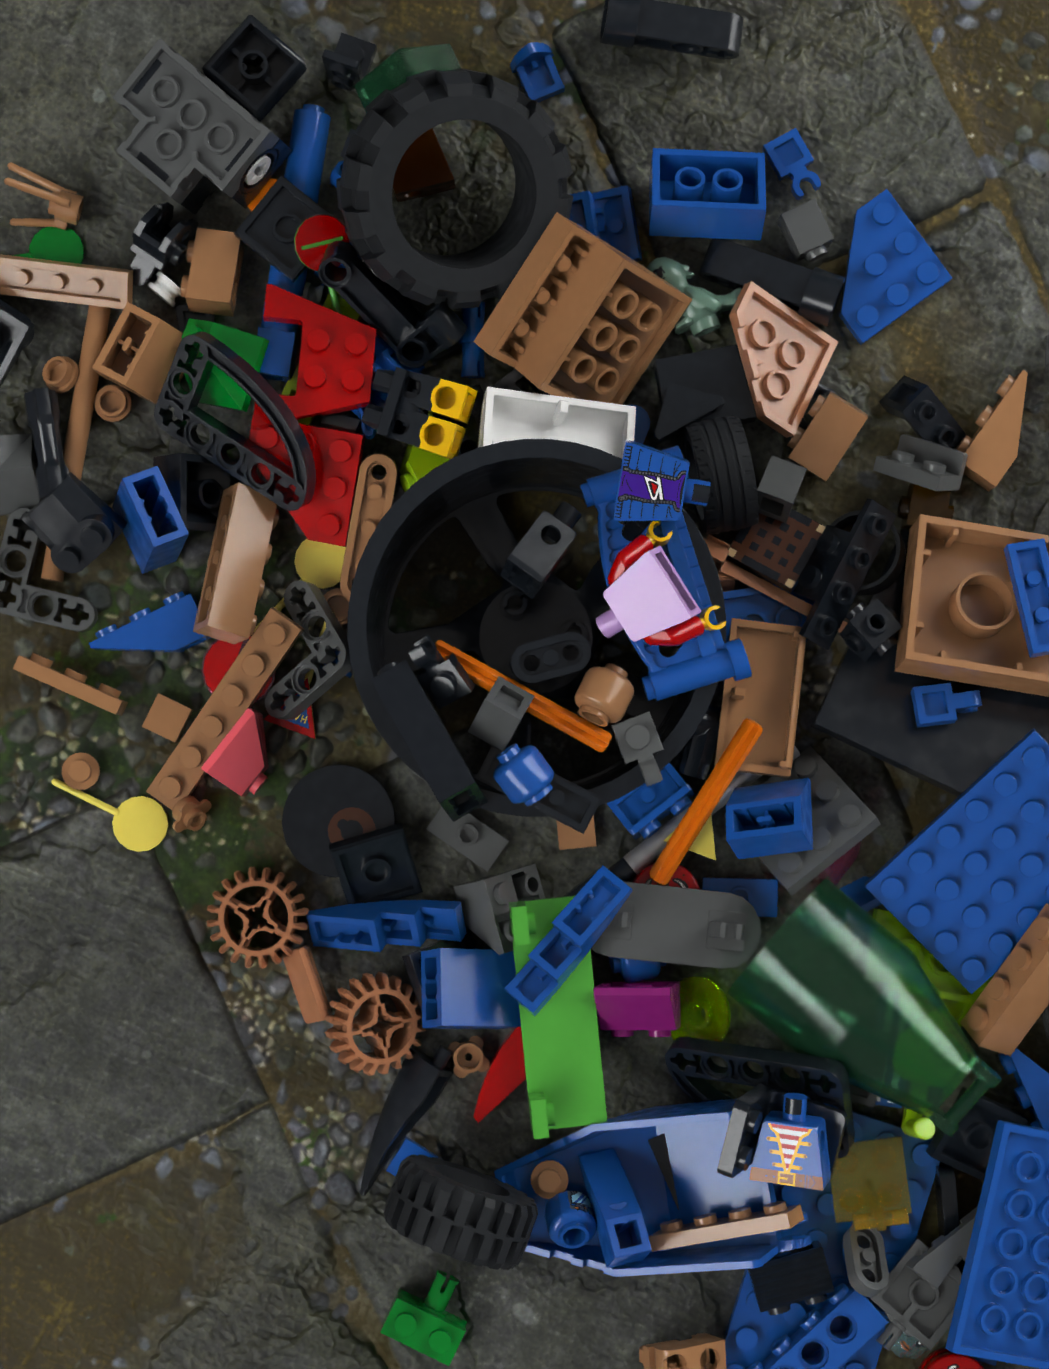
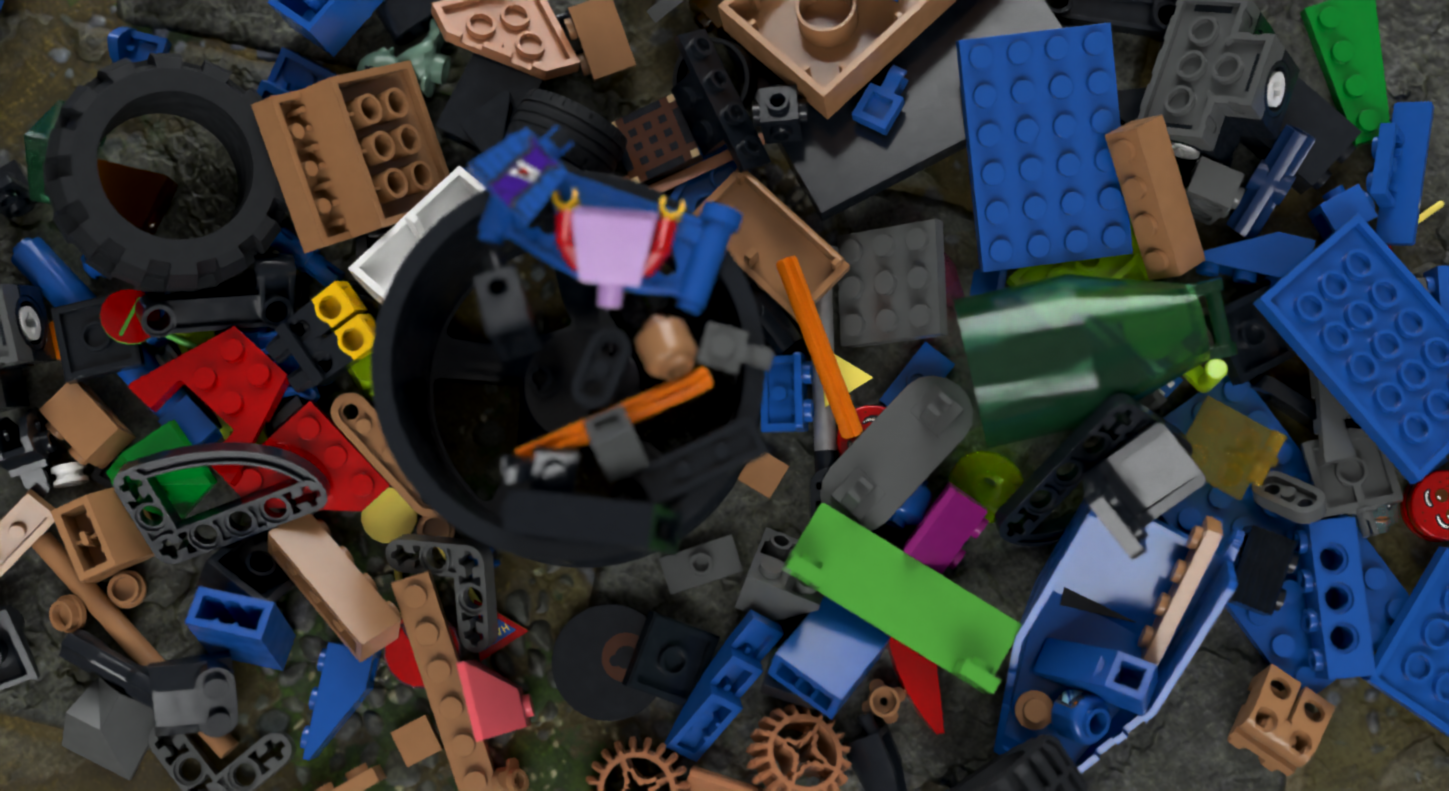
camera: 50 degrees left, 5 degrees down
blue head [493,743,554,806] -> none
blue slope [504,865,632,1016] -> none
blue slope [726,778,813,859] -> none
torso [750,1093,831,1191] -> none
dark grey brick [757,456,807,523] -> none

